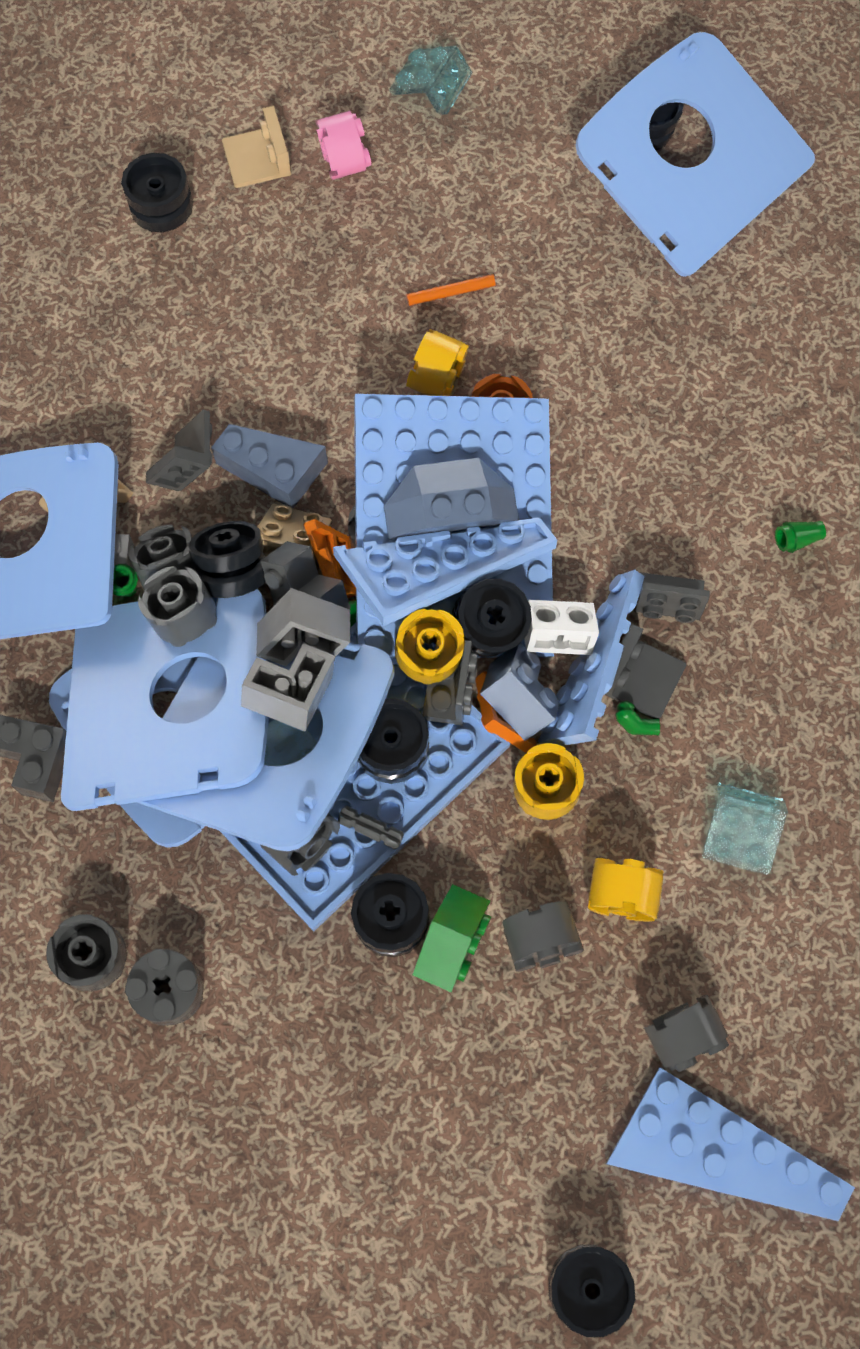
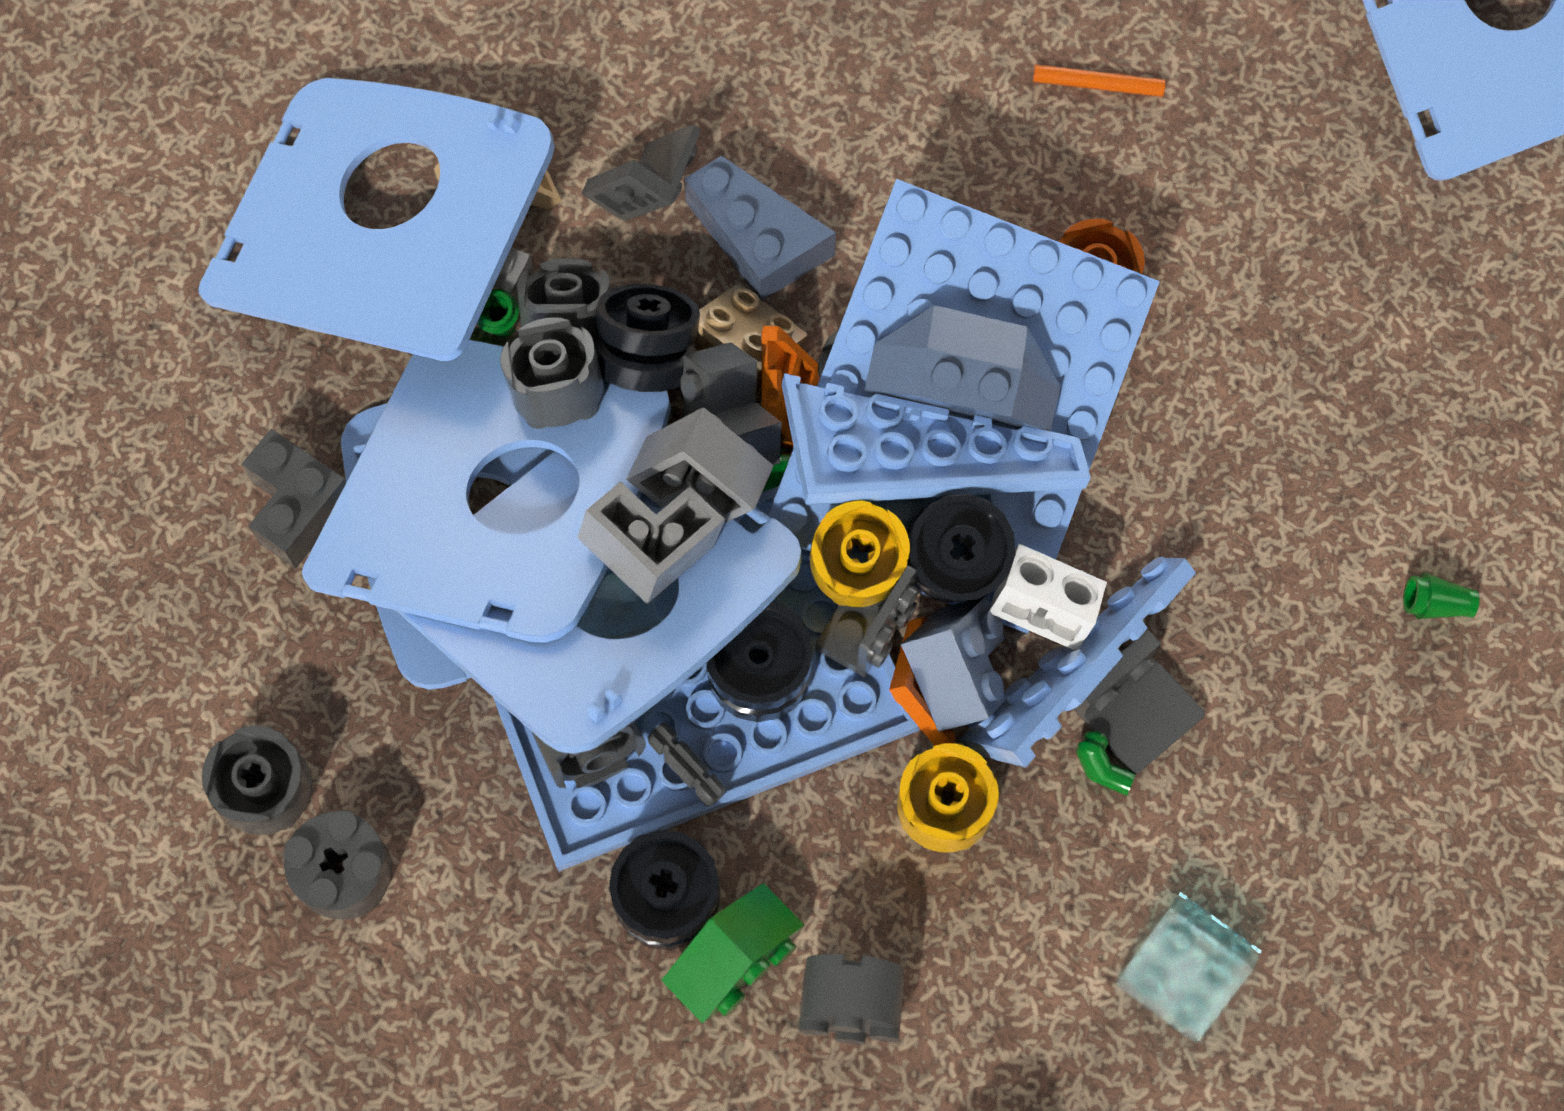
camera: 20 degrees right, 0 degrees up
yellow brick [406,329,469,396] -> none
yellow brick [588,858,664,922] -> none
dark grey bracket [635,572,710,623] -> none

